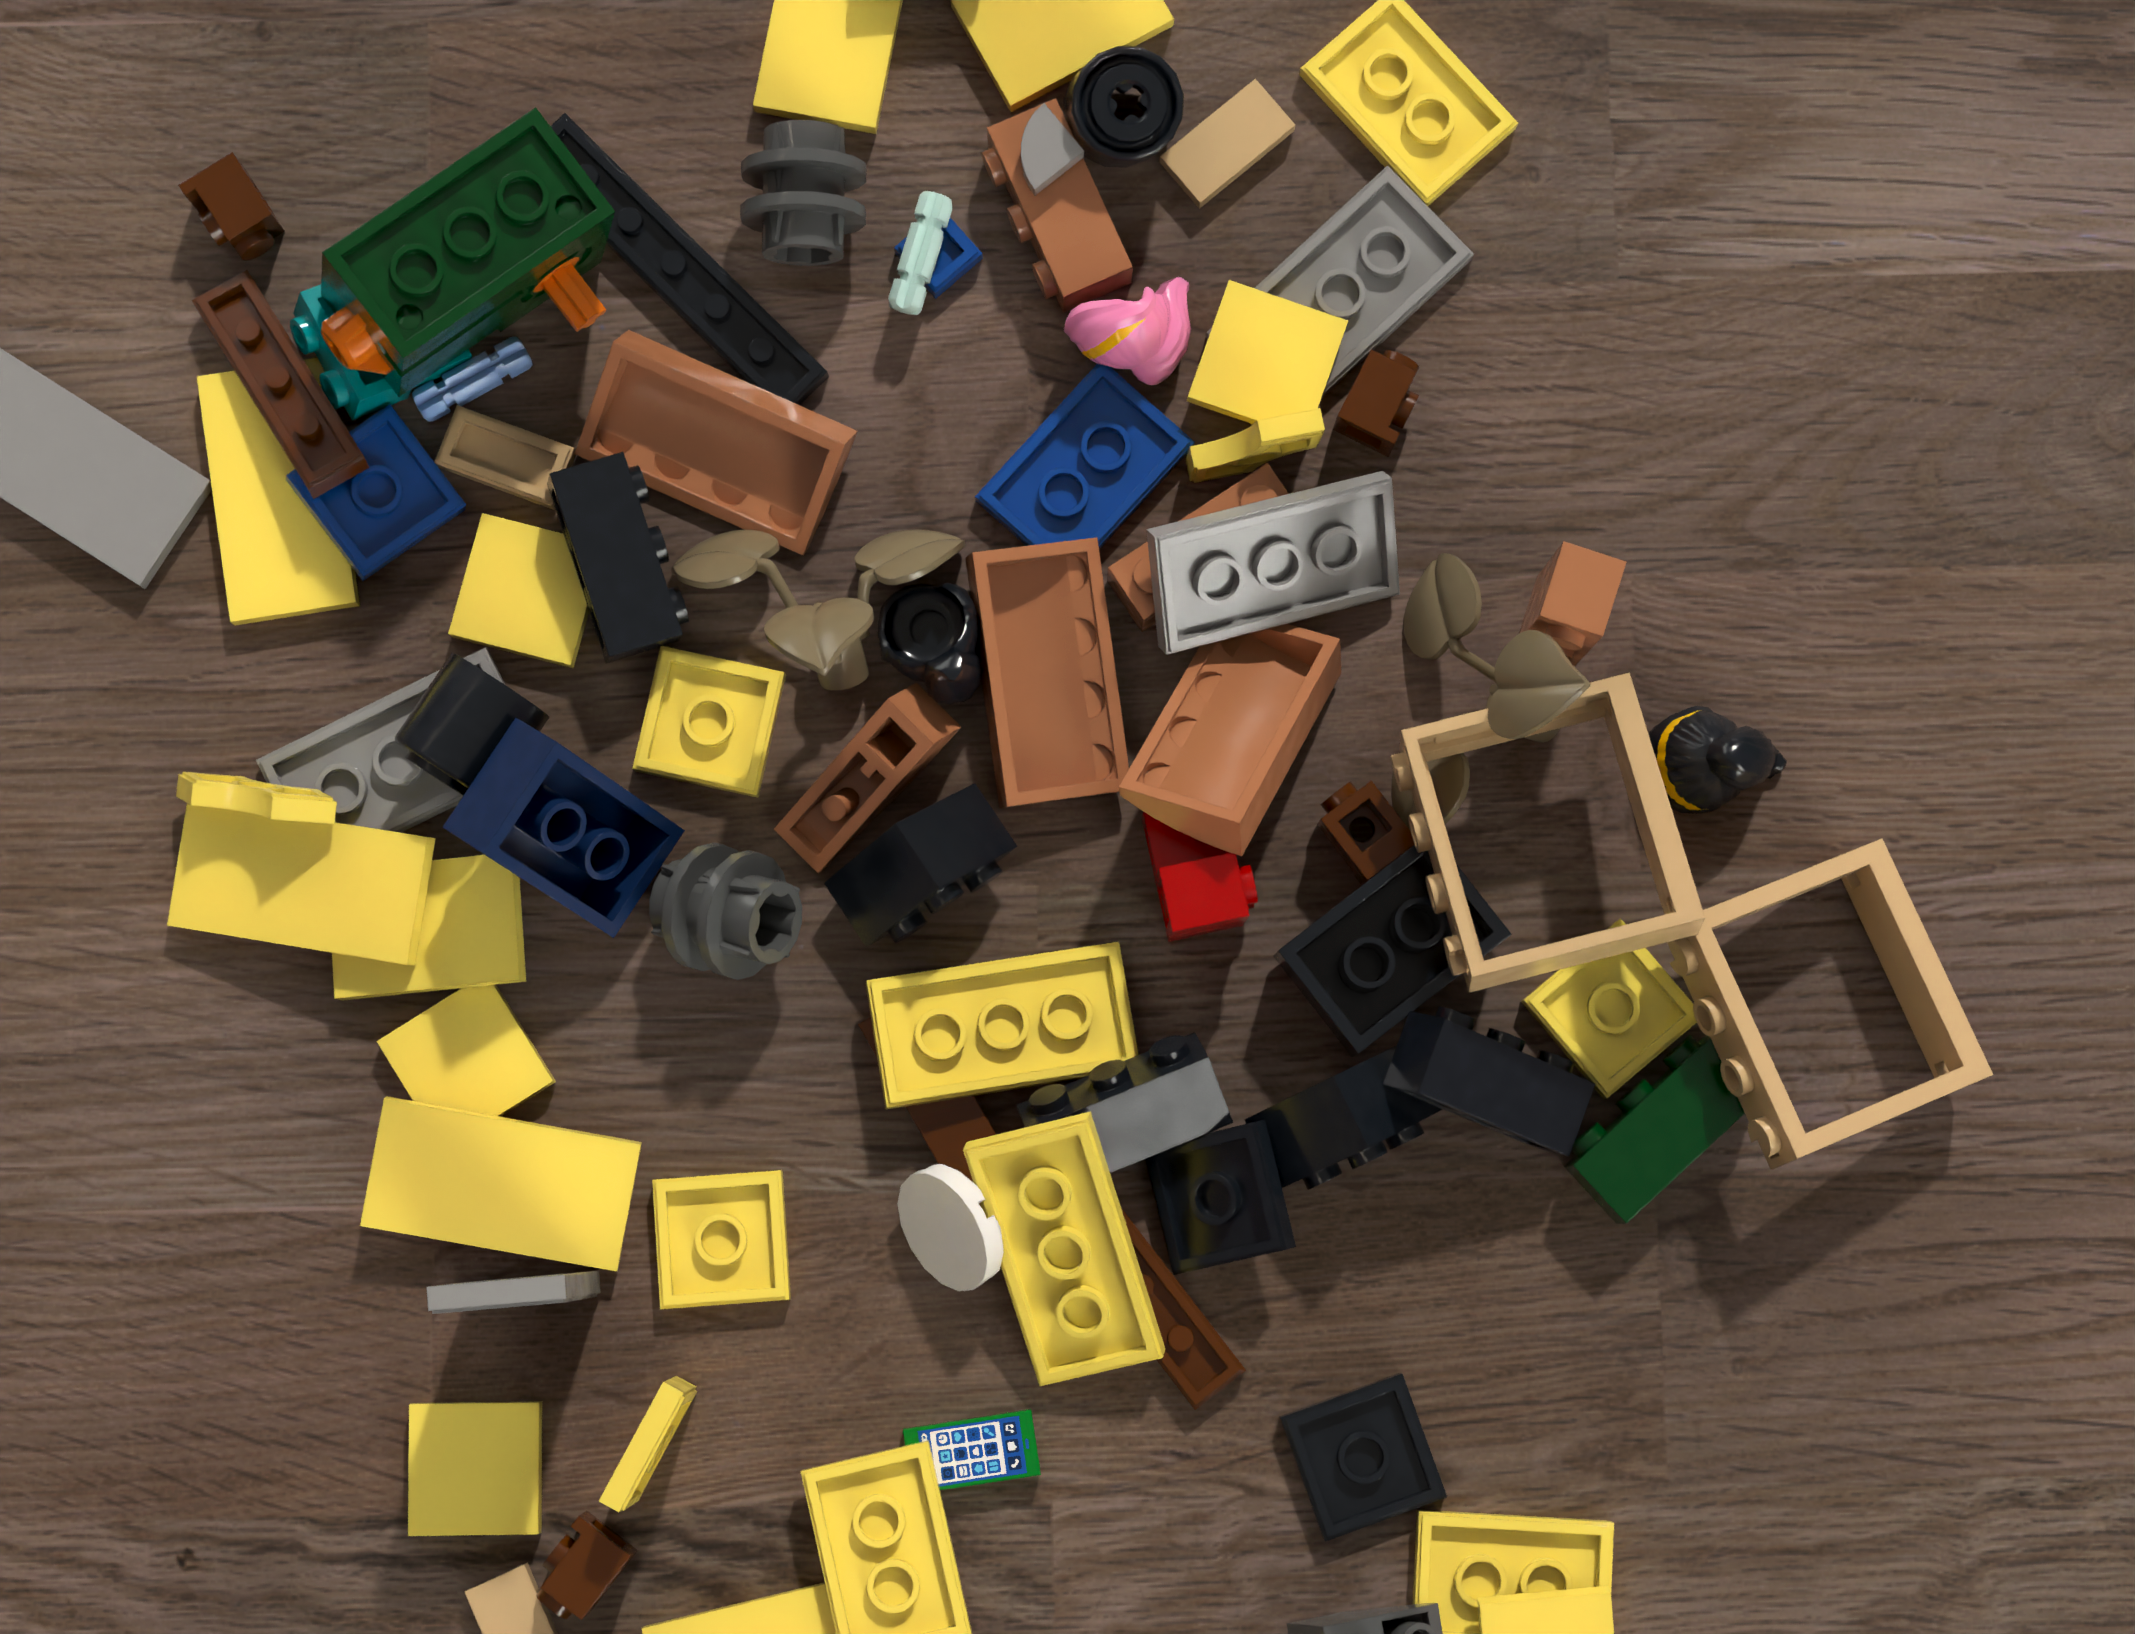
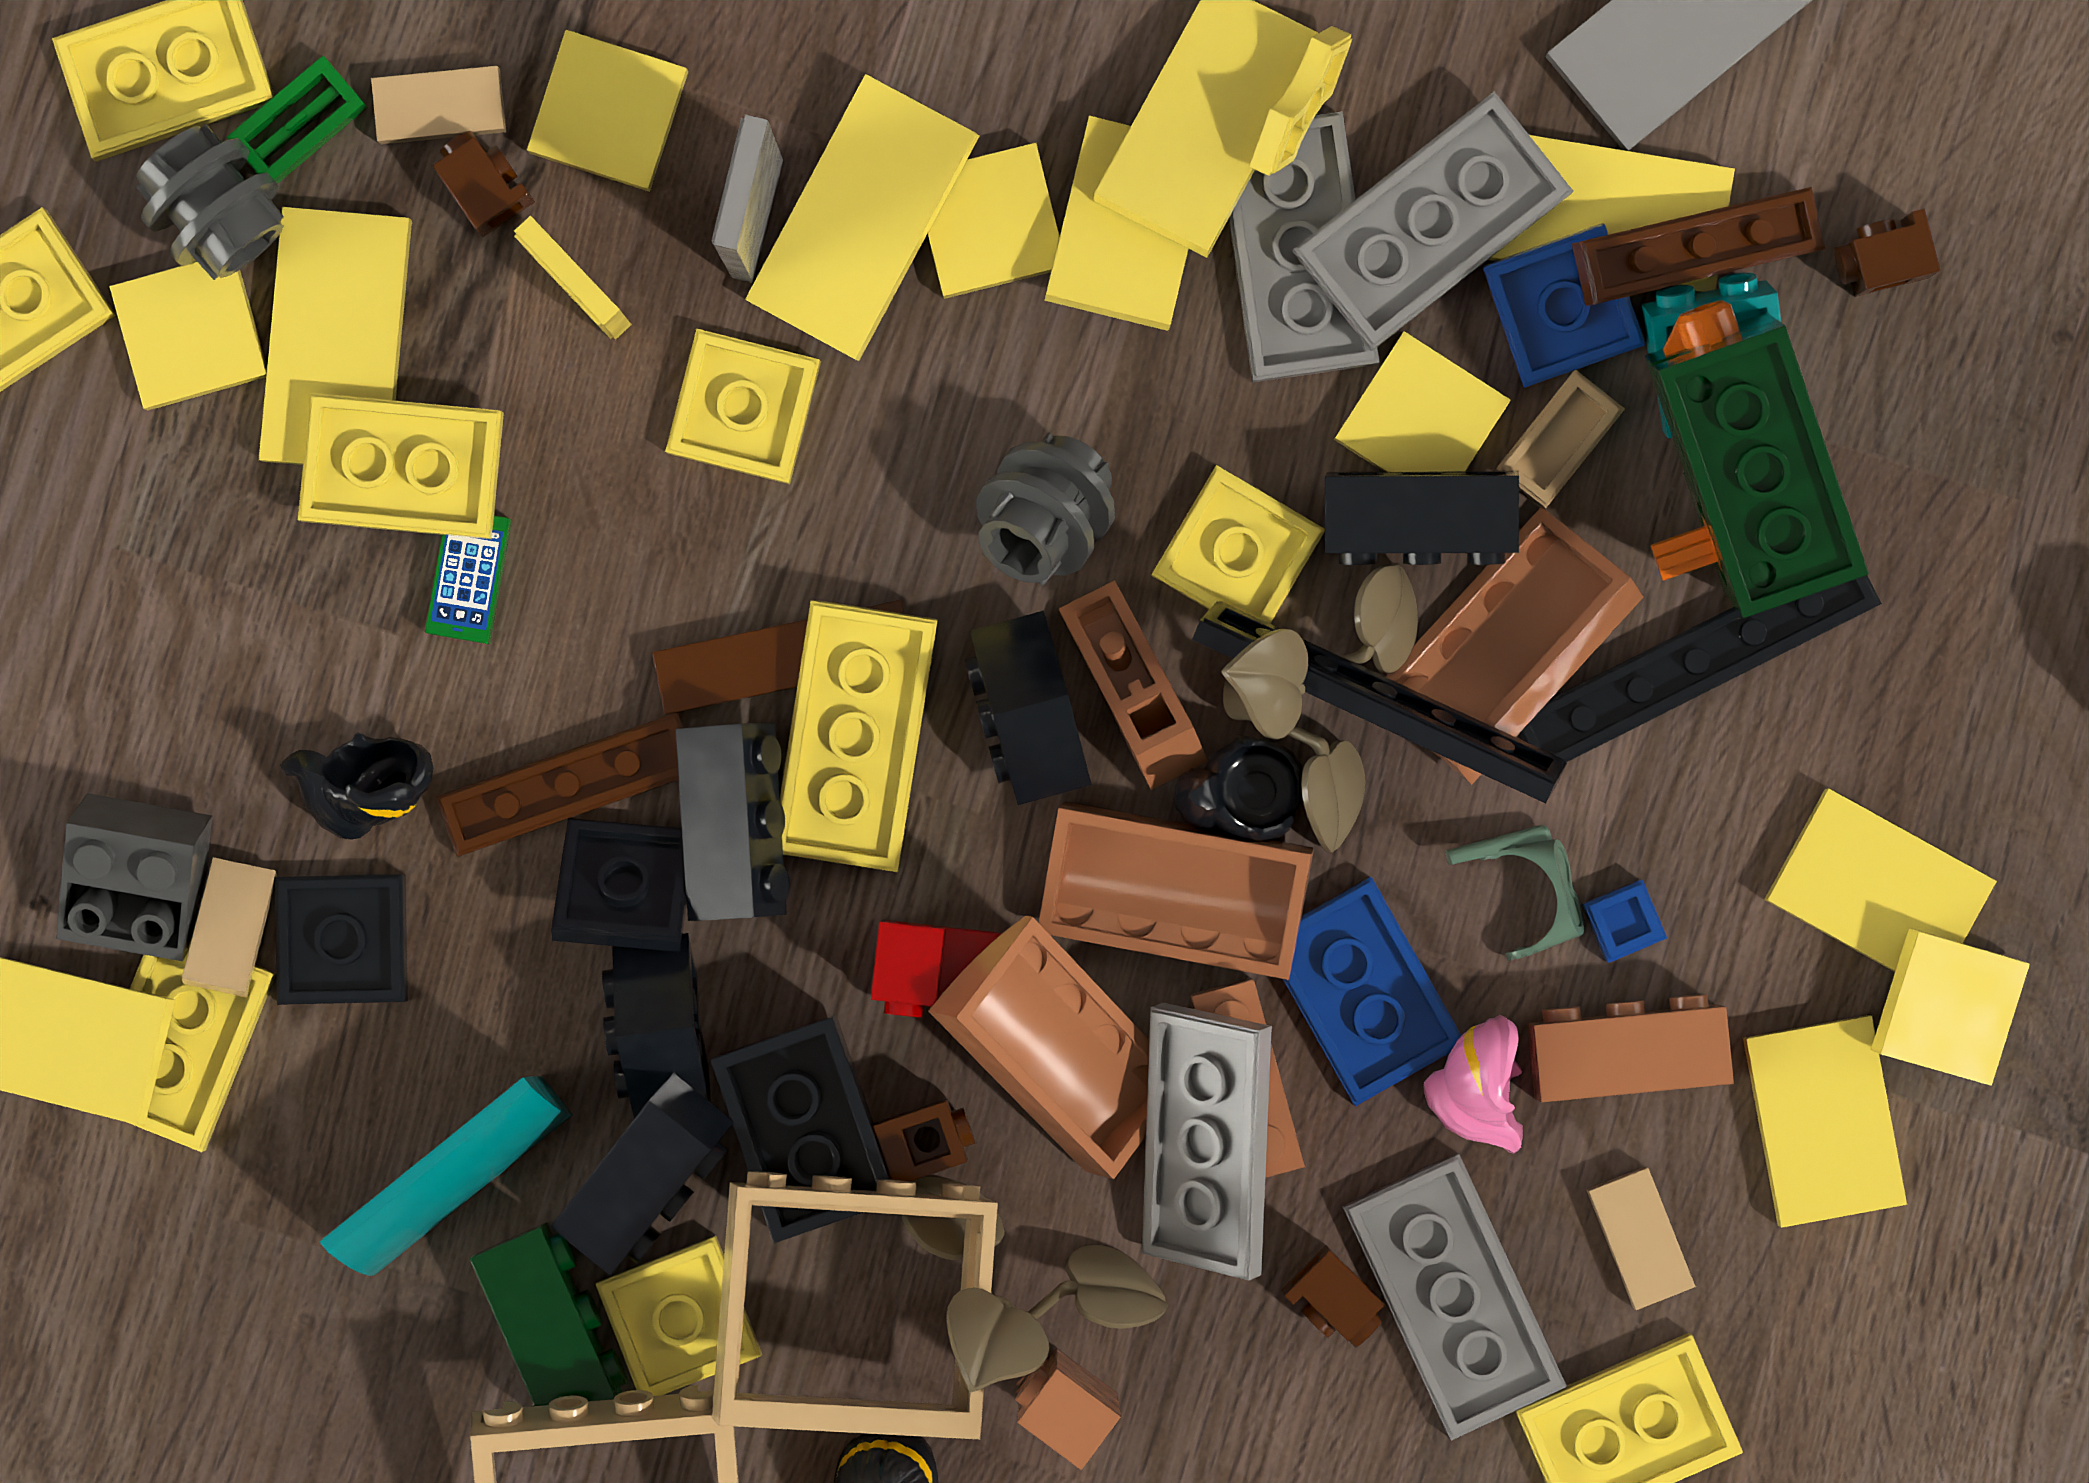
camera: 110 degrees right, 5 degrees up
black piece [395,653,549,796] -> none
light blue axle [412,336,532,422] -> none
dark blue brick [443,718,685,938] -> none
dark grey piece [740,120,867,266] -> none
light aqua axle [888,191,953,315] -> none
white tile [897,1164,1004,1291] -> none
light yellow tile [963,1111,1165,1386] -> none
light grey tile [1021,103,1084,196] -> none
black piece [1063,46,1184,168] -> none
light yellow tile [1186,408,1325,483] -> none
light yellow tile [1187,280,1348,424] -> none
none -> tan tile [182,857,277,997]
none -> black hair [280,732,434,840]
none -> teal slope [319,1075,573,1276]
none -> black tile [1192,601,1567,804]
none -> light grey tile [1292,91,1573,351]
none -> sand green helmet [1446,825,1584,961]

